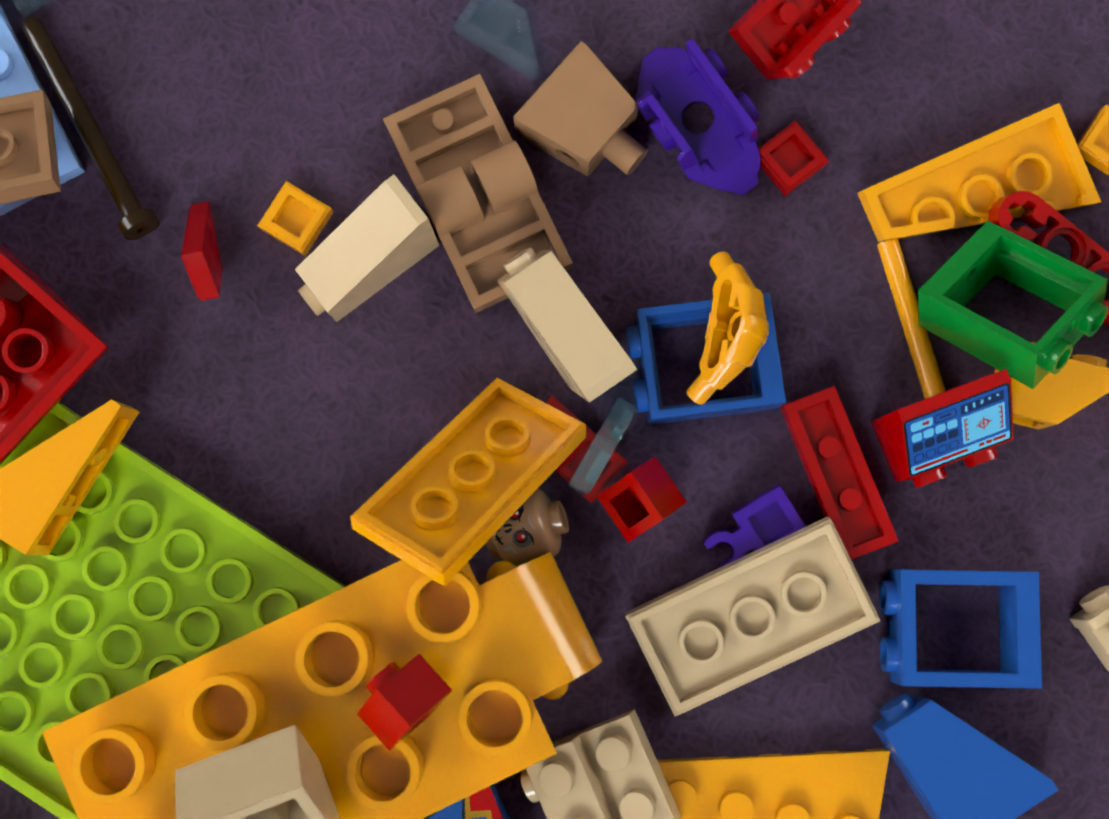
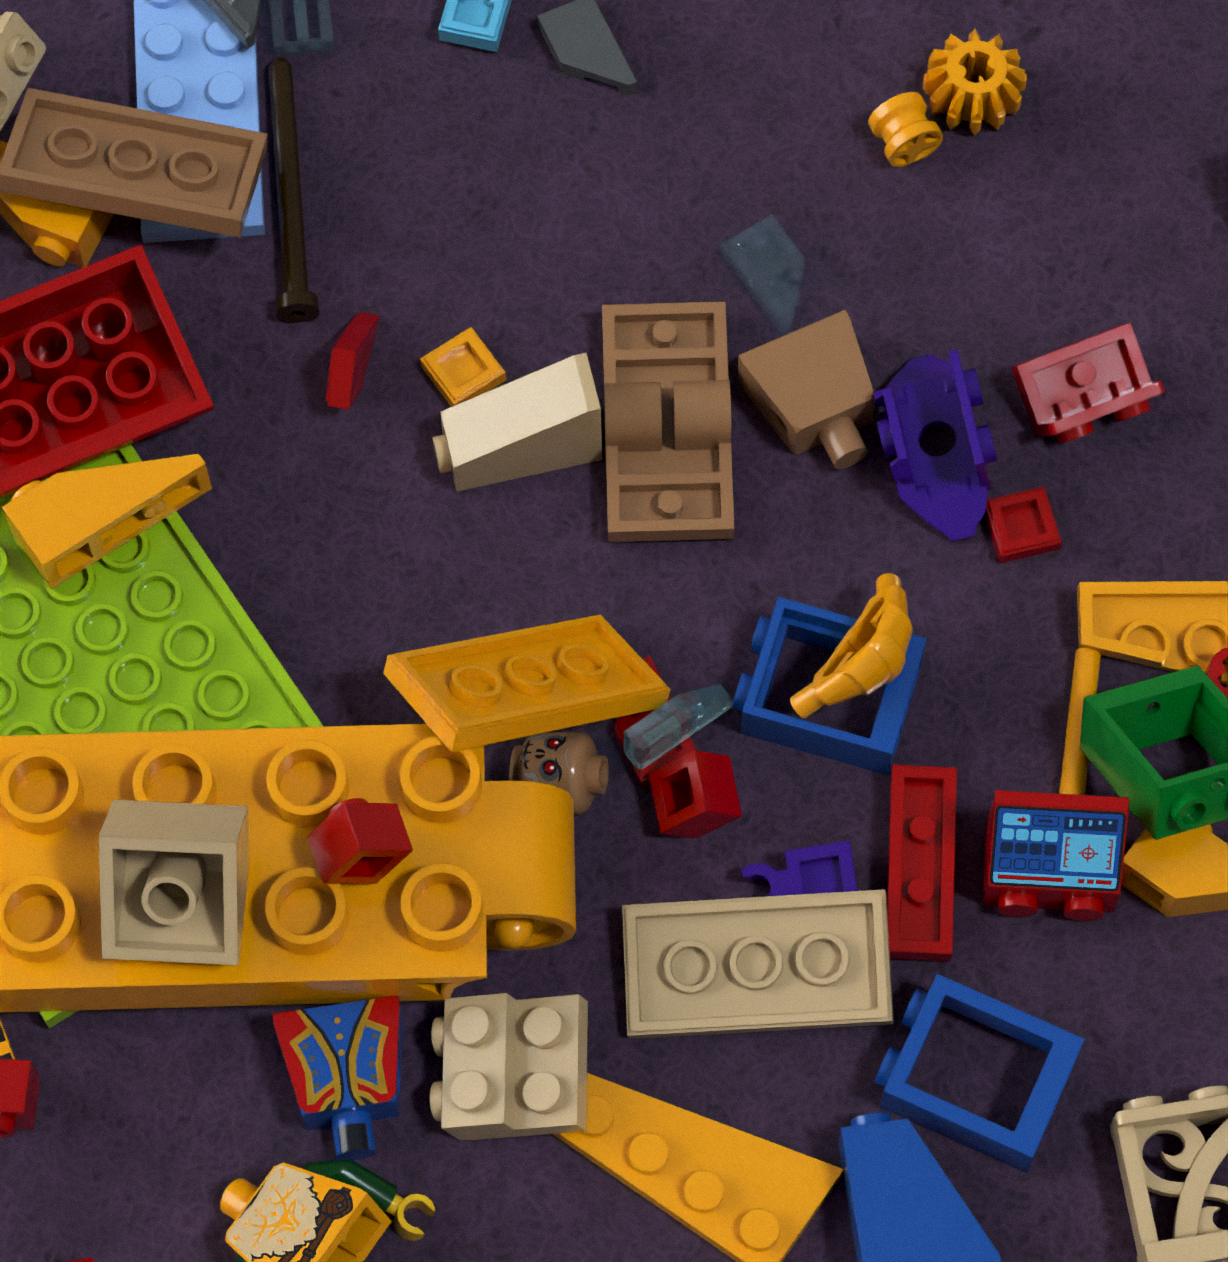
camera: 20 degrees right, 15 degrees down
tan slope [497,247,637,403] -> none

